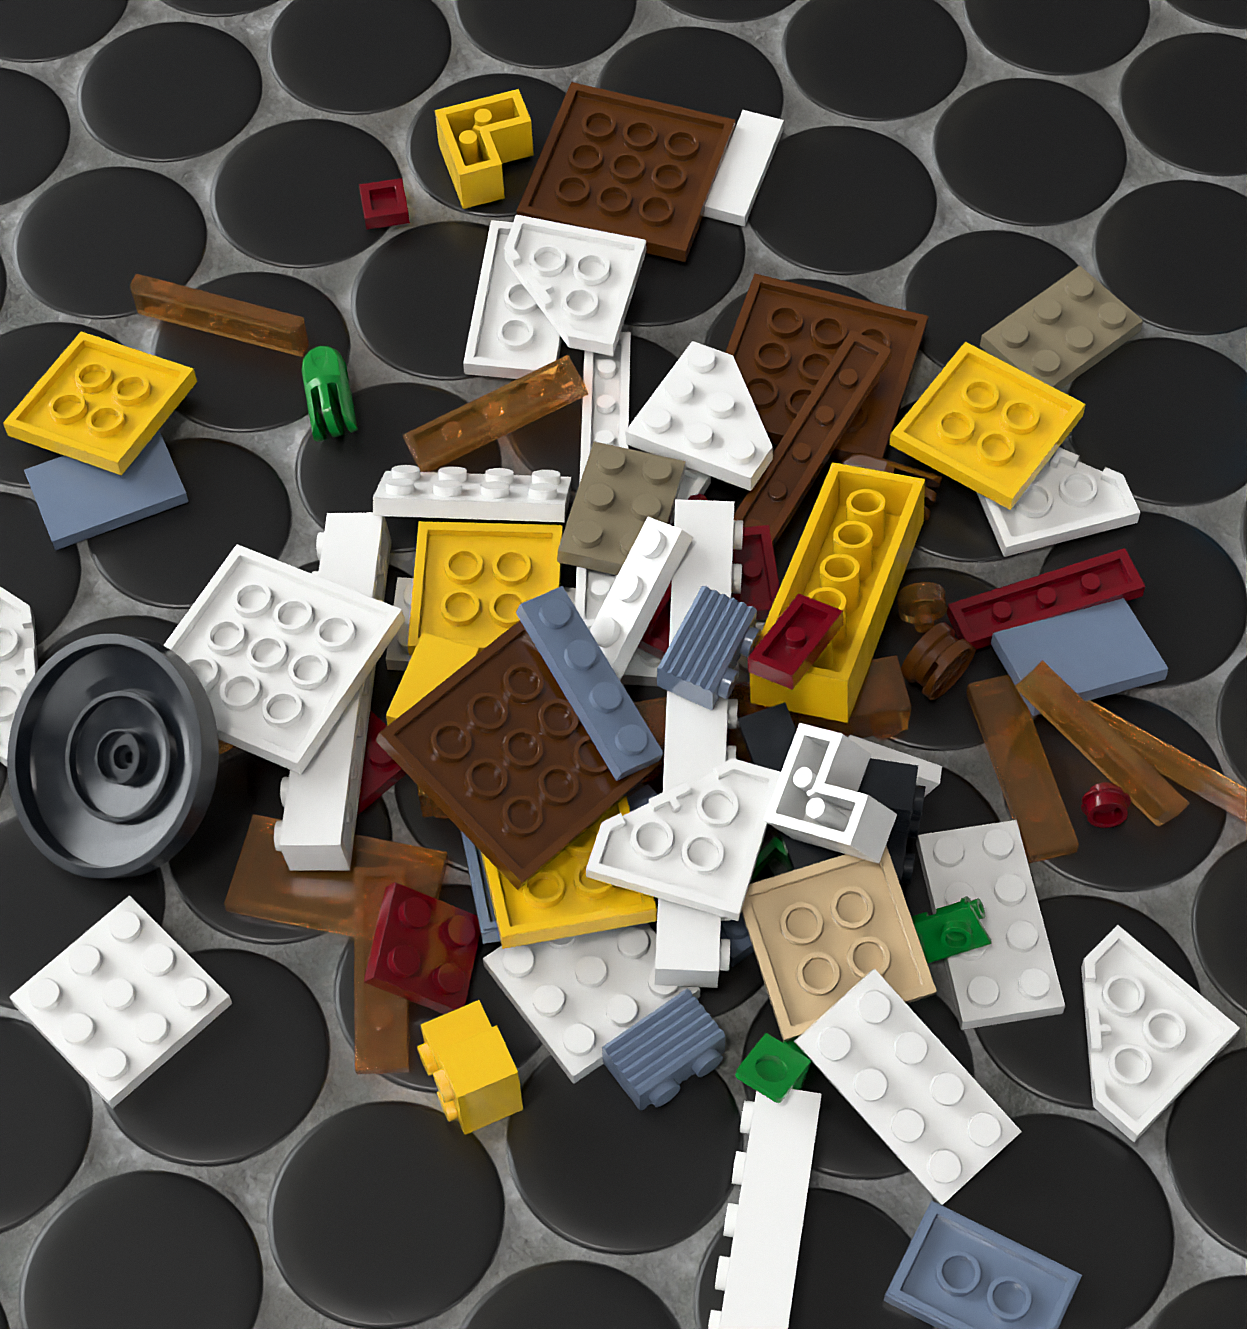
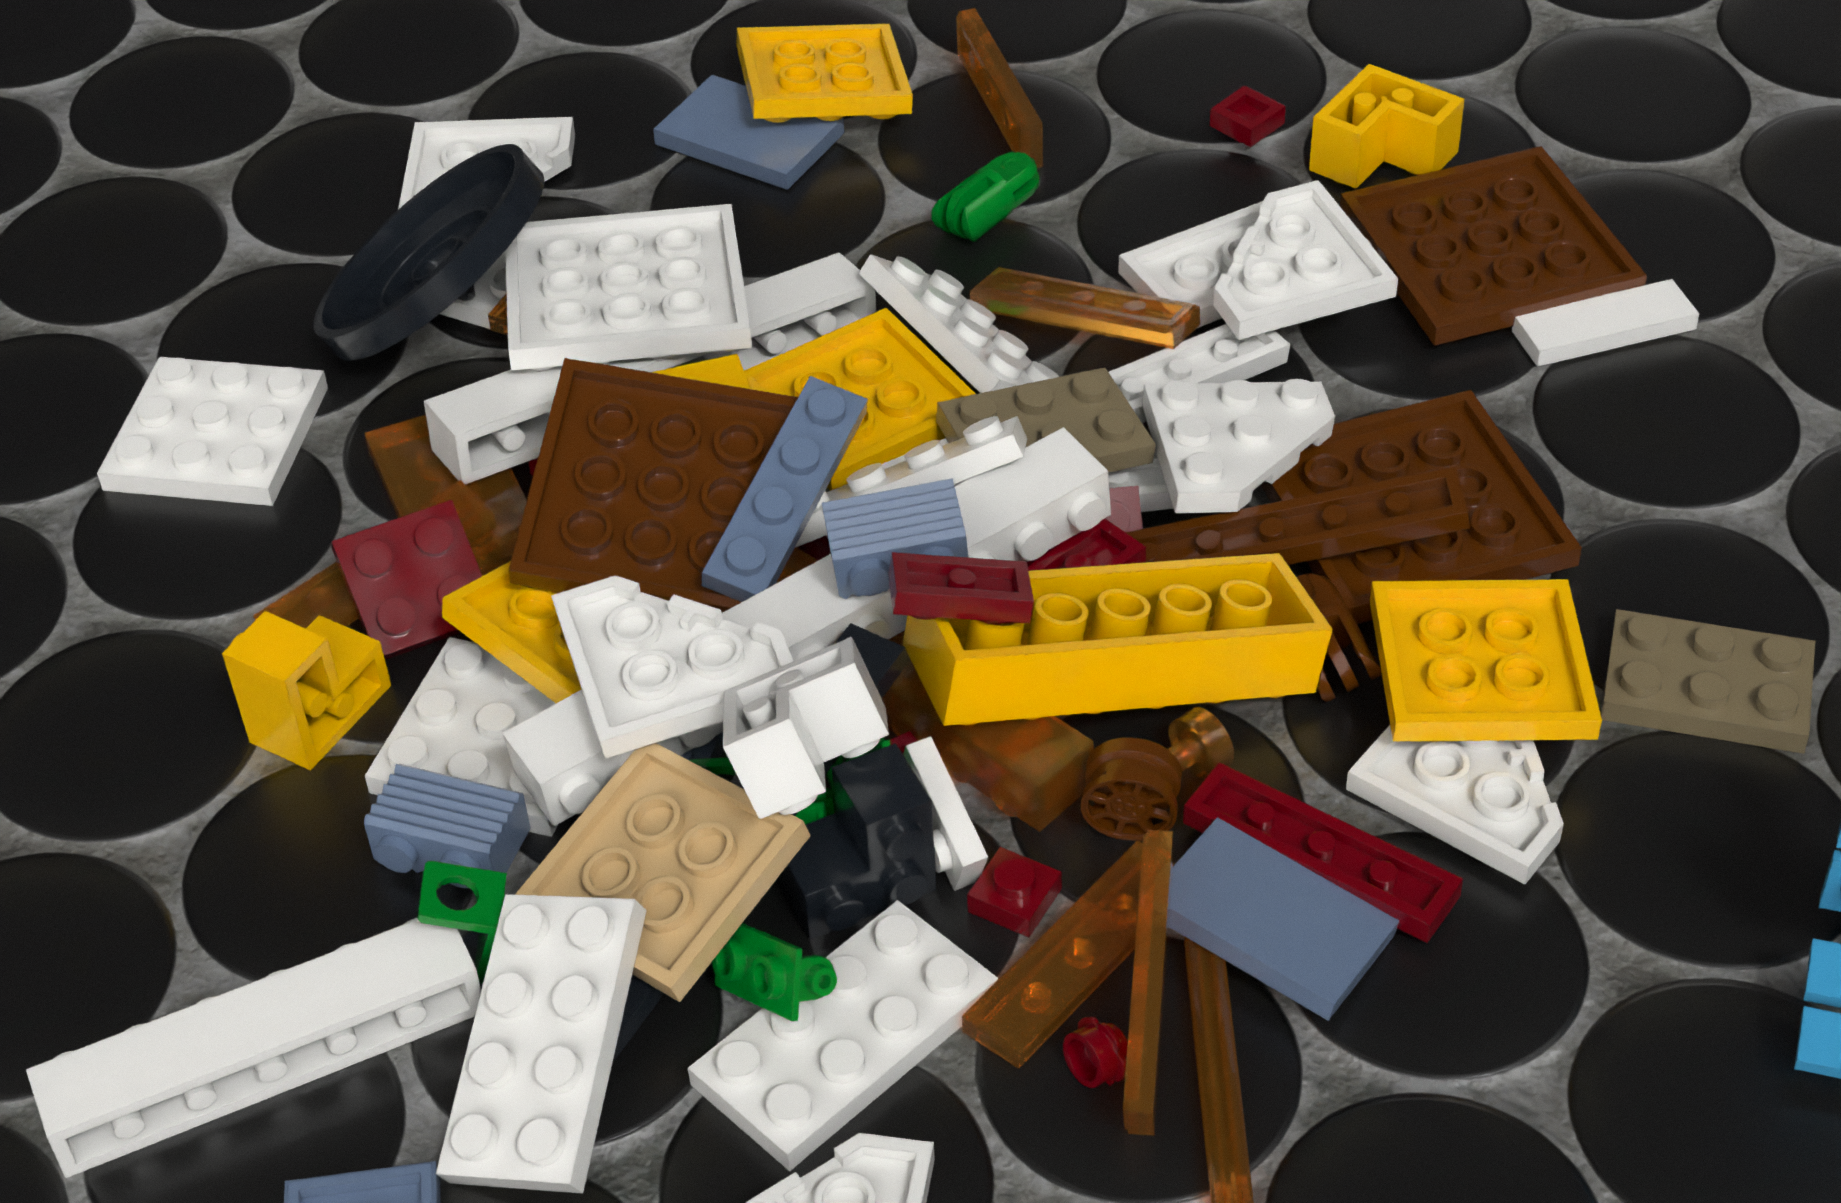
camera: 55 degrees right, 15 degrees down
none -> dark red plate [967,847,1062,938]

